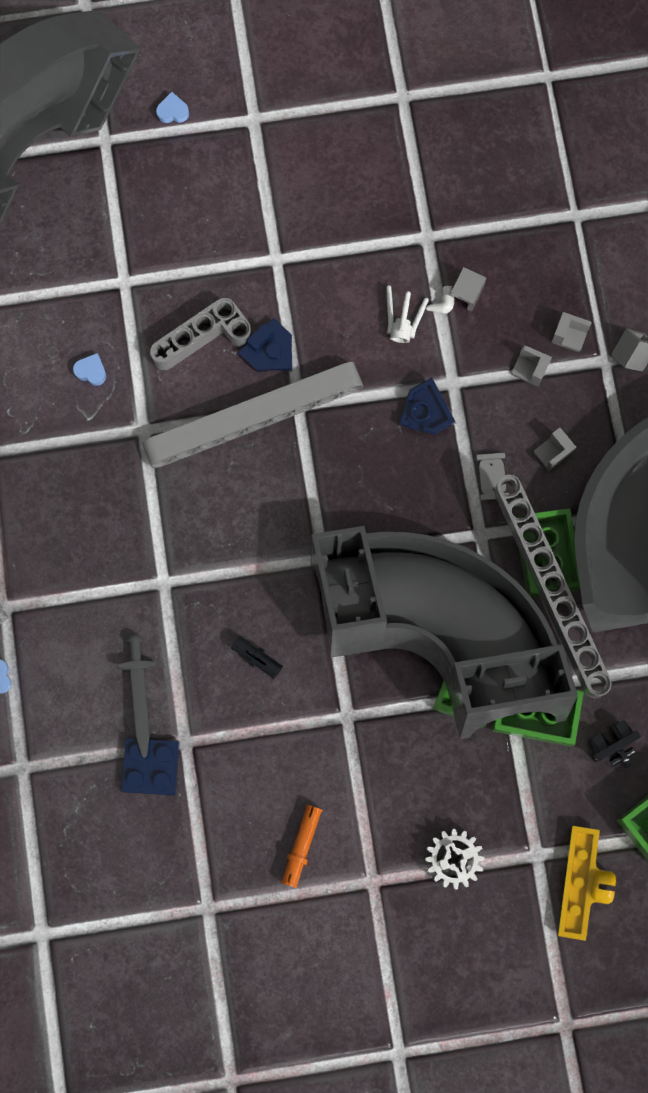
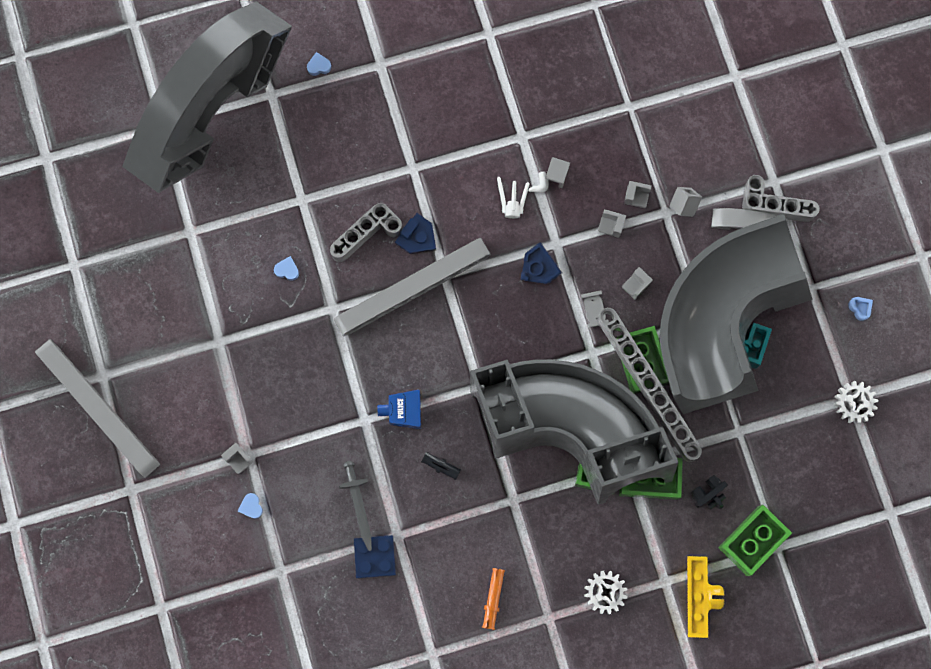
camera: 10 degrees left, 0 degrees up
none -> blue torso [377,390,421,429]

